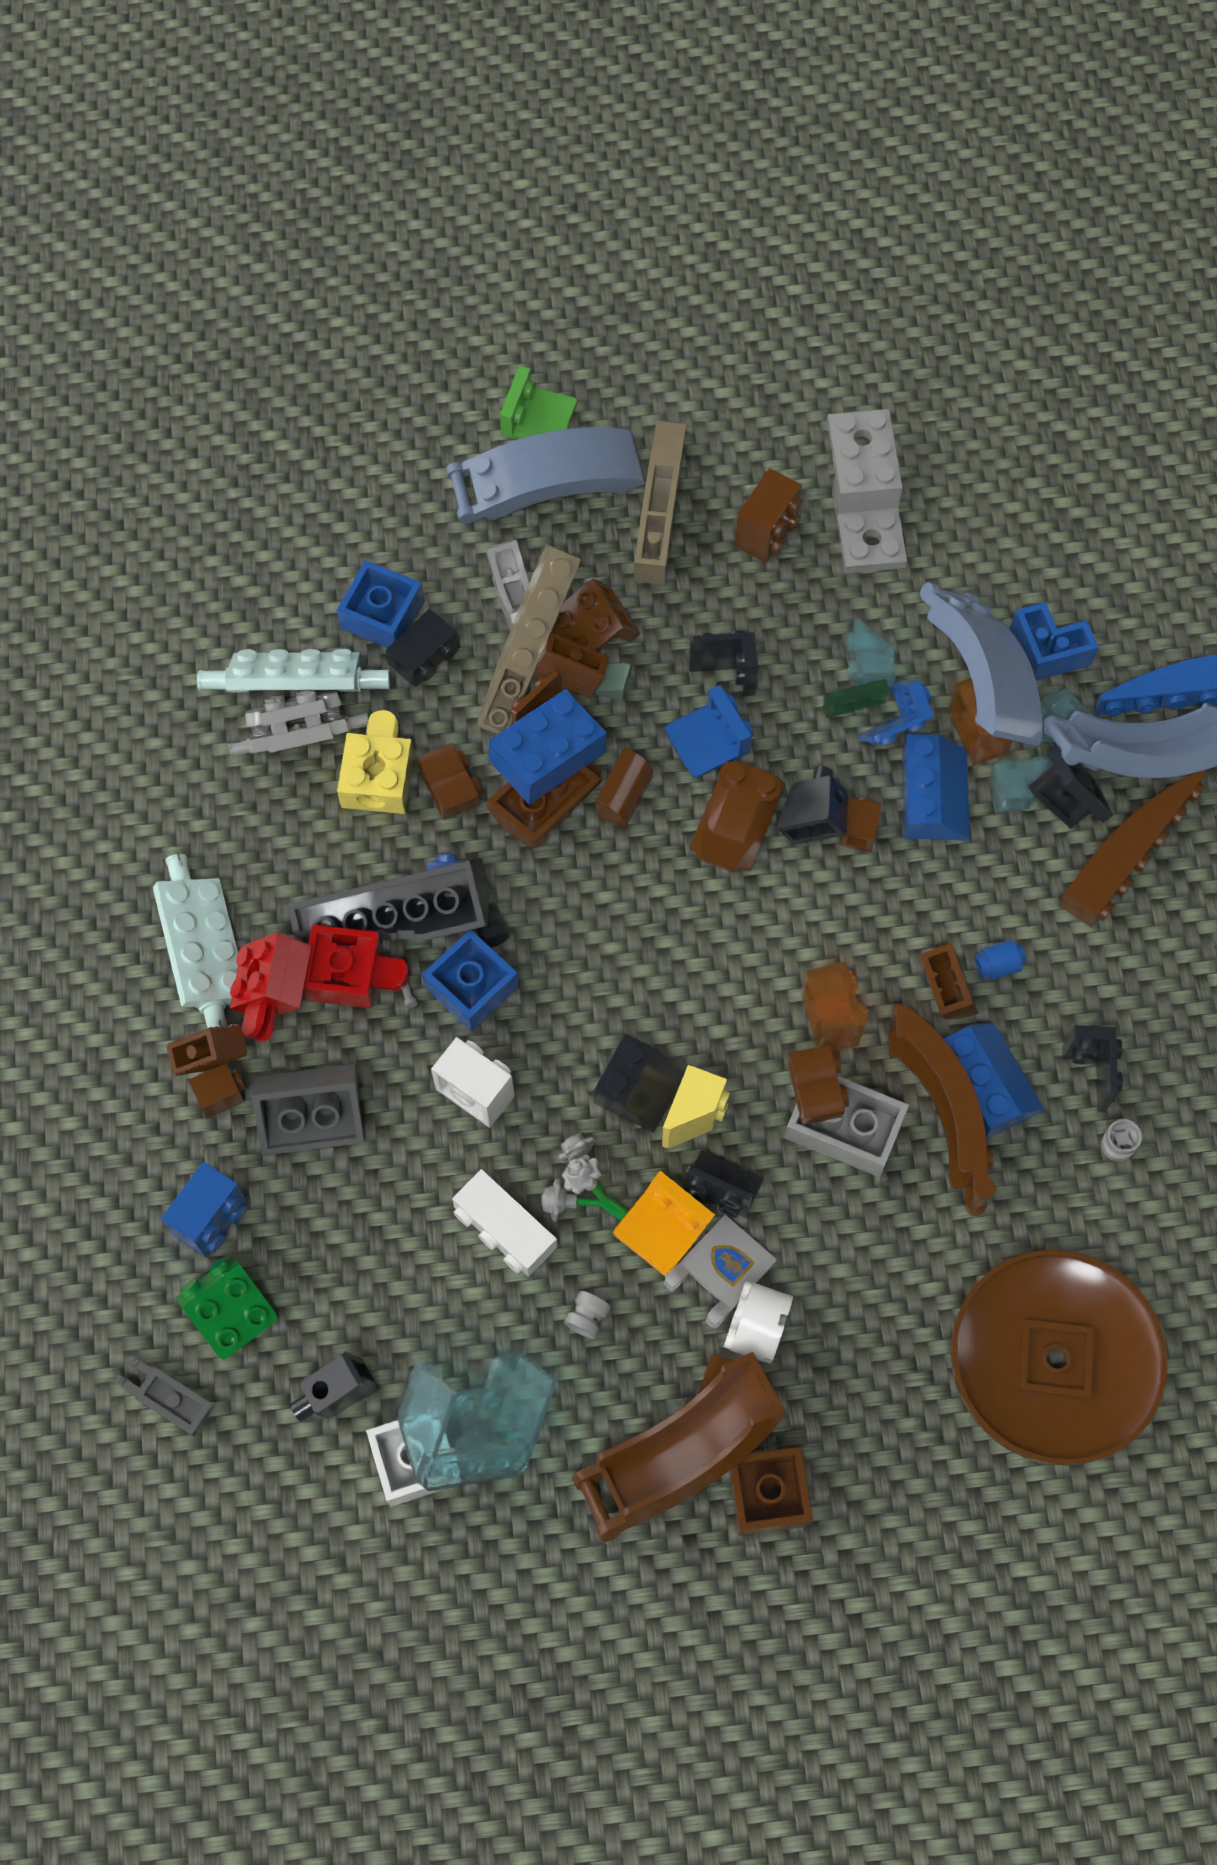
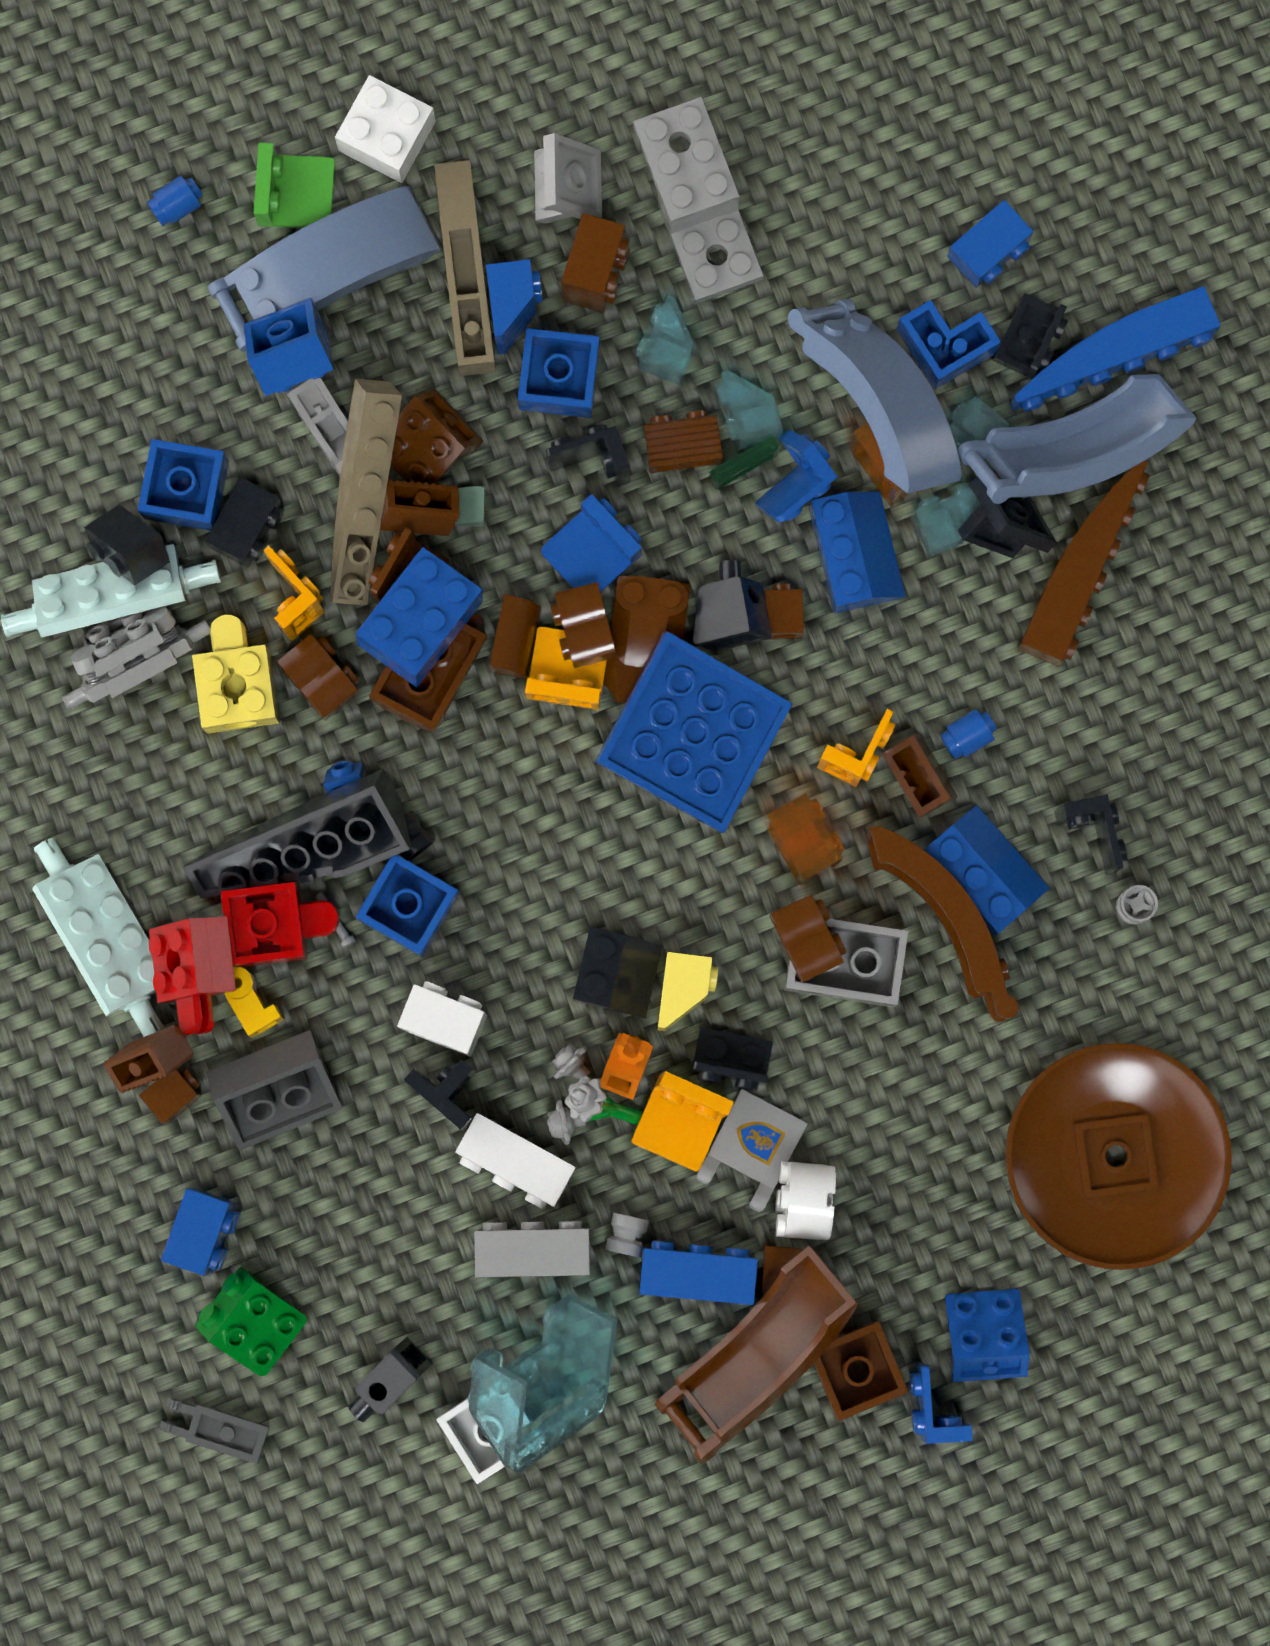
camera: 15 degrees left, 15 degrees up
none -> black brick [84,504,170,585]
none -> blue brick [147,175,203,226]
none -> yellow leg [224,967,285,1038]
none -> blue brick [244,298,334,396]
none -> light orange bracket [263,545,325,641]
none -> white brick [335,75,436,183]
none -> black bracket [404,1060,476,1131]
none -> light grey brick [474,1221,591,1277]
none -> blue slope [486,259,542,355]
none -> blue brick [518,328,600,418]
none -> light orange bracket [525,627,607,710]
none -> light grey bracket [534,133,602,224]
none -> reddish brown brick [550,582,617,668]
none -> blue plate [595,632,793,833]
none -> orange brick [600,1033,654,1100]
none -> clear light blue slope [635,295,694,386]
none -> blue brick [639,1241,758,1305]
none -> reddish brown brick [644,410,723,474]
none -> light orange bracket [817,708,896,787]
none -> blue bracket [909,1363,973,1444]
none -> blue bracket [945,1289,1030,1383]
none -> blue brick [947,200,1034,288]
none -> black bracket [993,293,1069,379]

